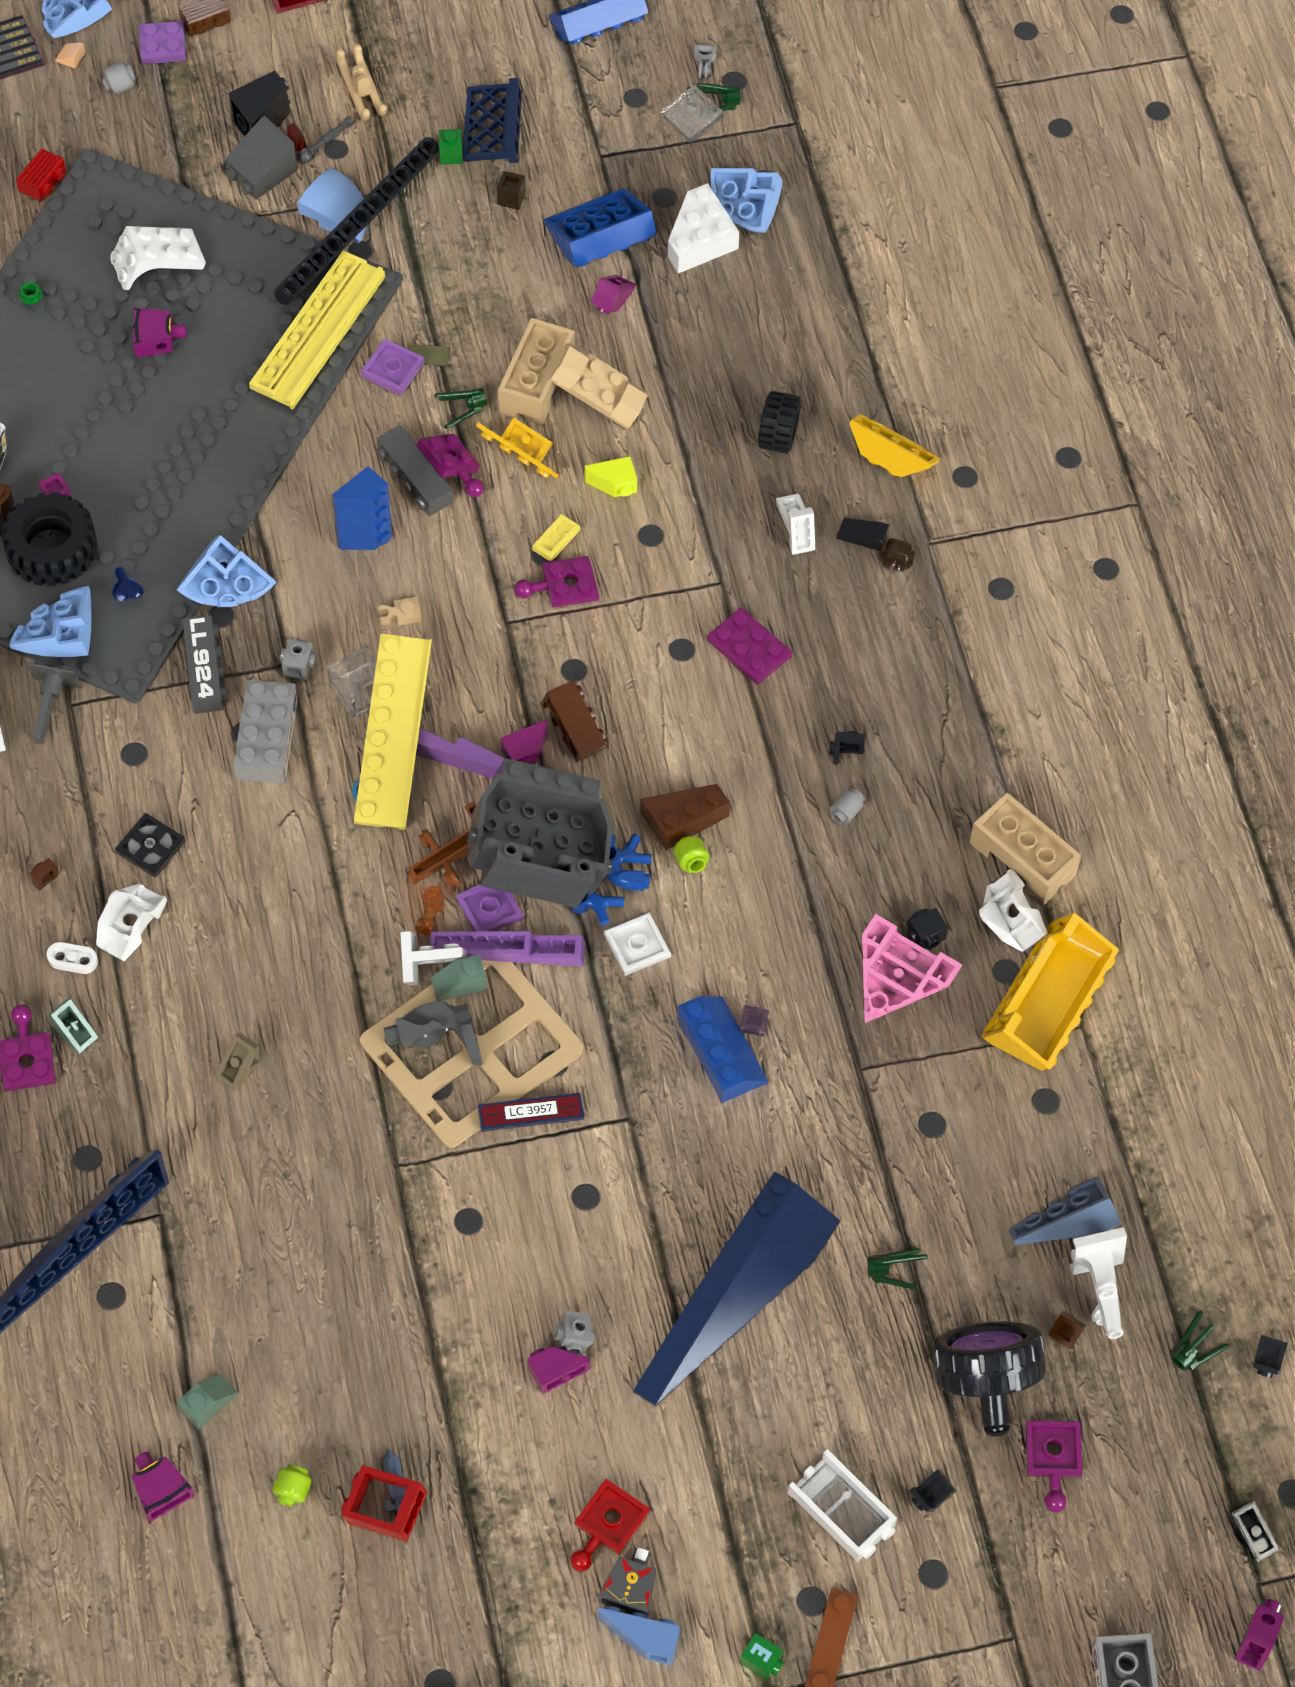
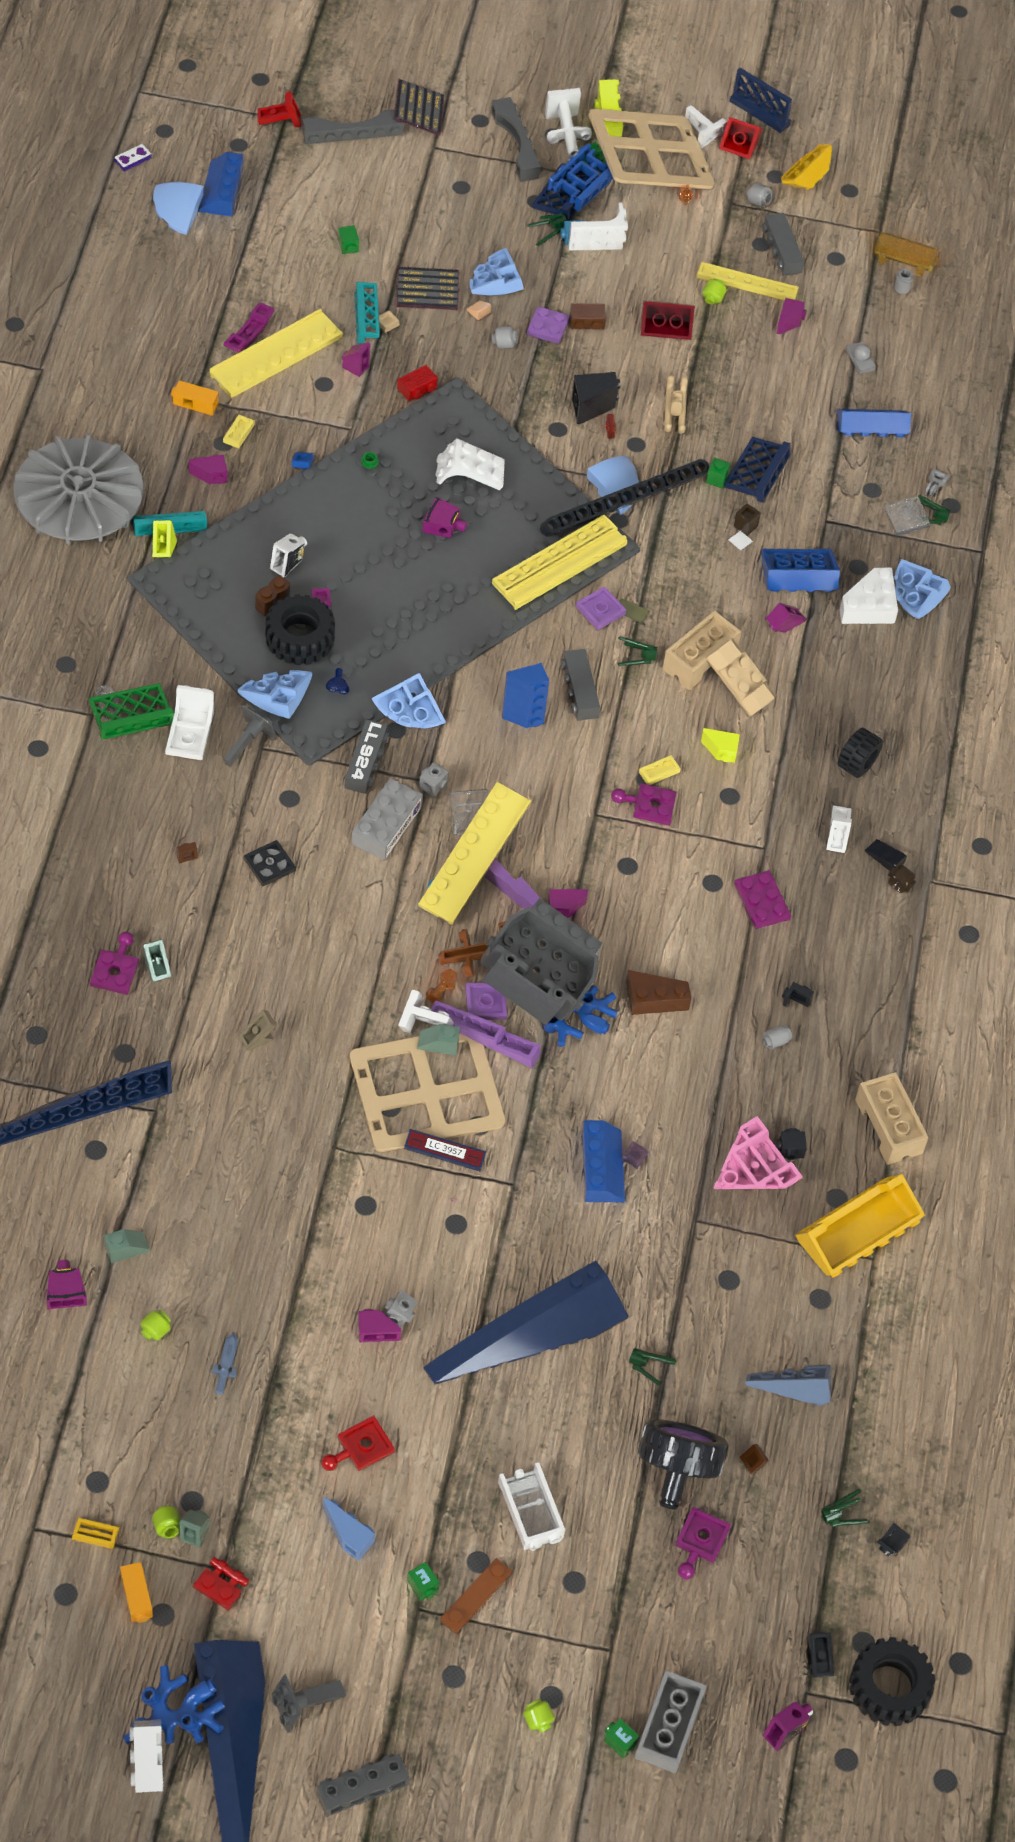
camera: 20 degrees right, 5 degrees down
white plate [47,942,98,974] -> none
white piece [96,883,167,961] -> none
dark grey slope [225,116,297,200] -> none
dark grey piece [298,116,354,163] -> none
red window [341,1465,427,1542] -> none
tan plate [378,597,422,626] -> none
dark grey hips [383,1001,483,1066] -> none
magenta plate [416,433,484,498] -> none
yellow bracket [476,418,559,479] -> none
reddish brown wedge [541,680,607,762] -> none
dark grey torso [598,1548,656,1617] -> none
white tile [604,912,671,976] -> none
lime head [673,836,710,873] -> none
yellow wedge [849,414,940,477] -> none
black bracket [909,1470,957,1512] -> none
white piece [979,869,1048,952] -> none
white piece [1070,1227,1127,1339] -> none
none -> white sticker [729,531,753,550]

